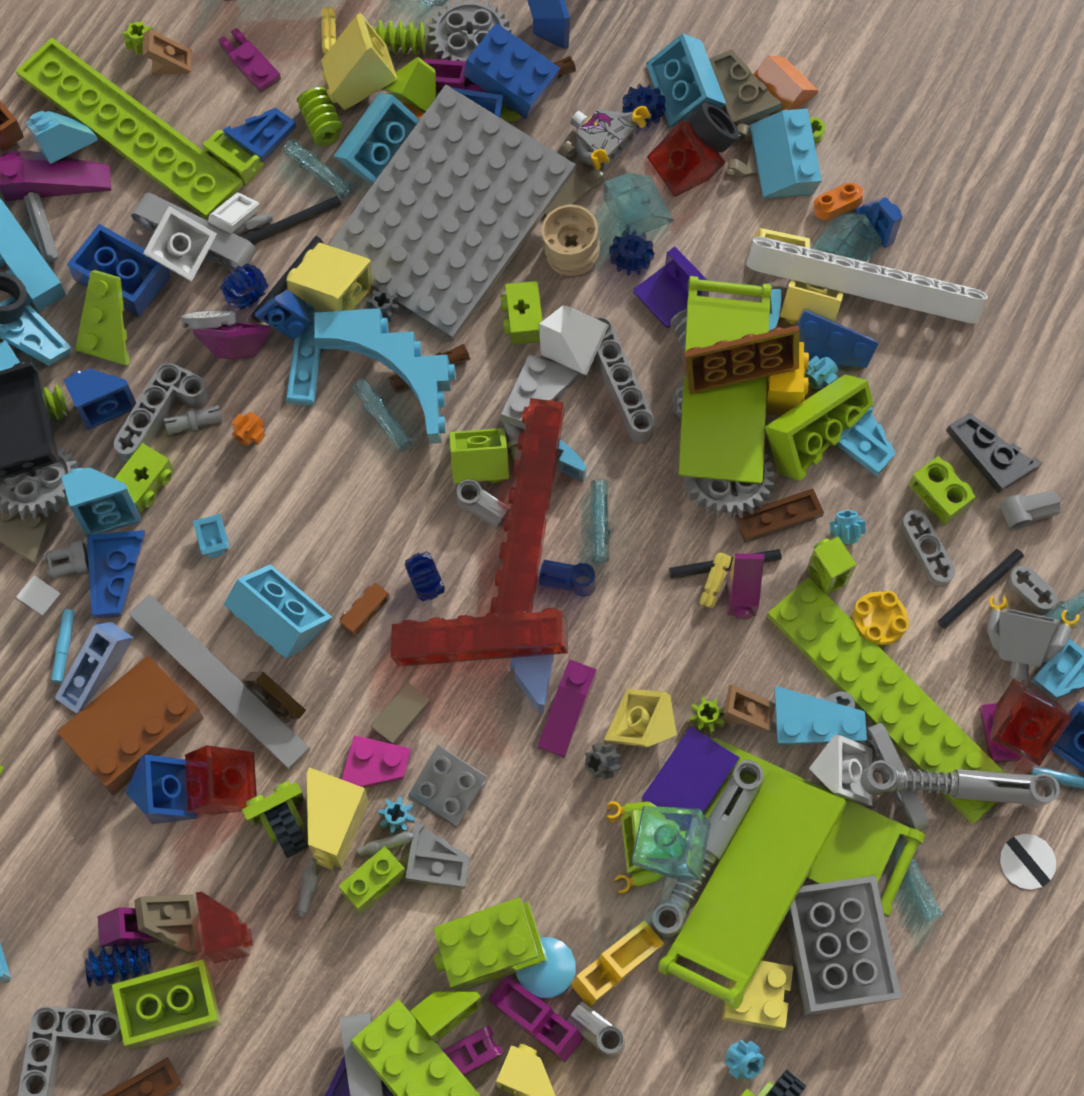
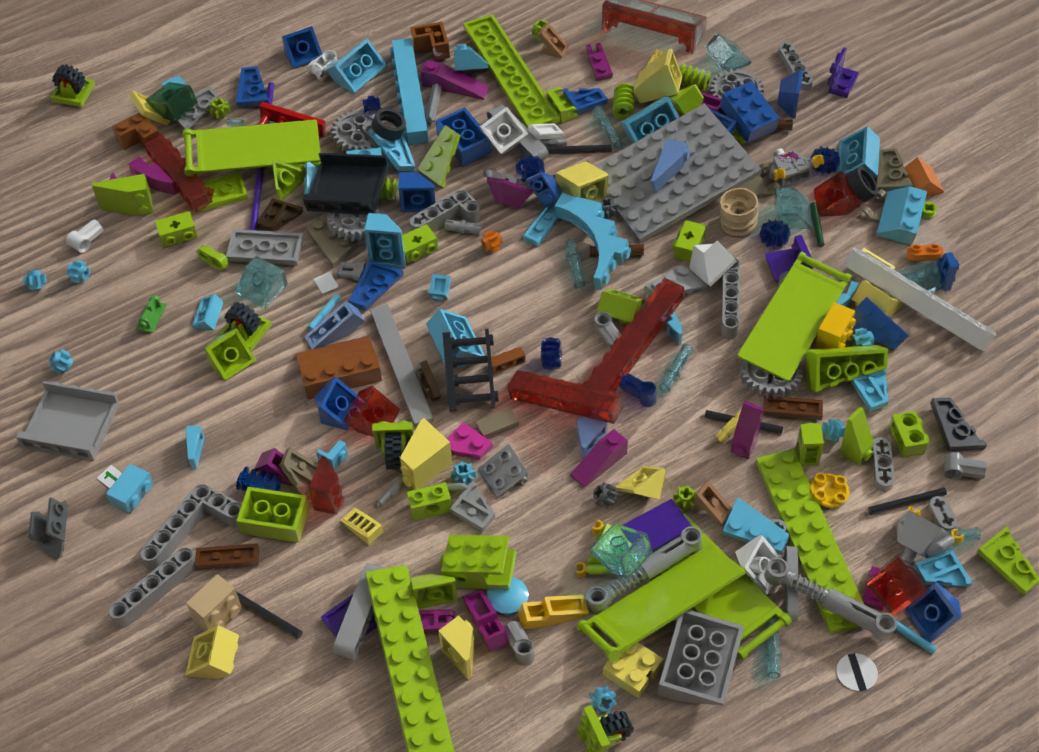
camera: 30 degrees right, 15 degrees down
dark orange slope [681,325,799,395] -> none
none -> medium azure bracket [316,440,348,471]
none -> light yellow slope [340,507,384,545]
none -> black fence [442,329,499,412]
none -> medium blue slope [651,139,690,192]
none -> dark green bar [810,202,825,247]
none -> lime slope [840,407,874,465]

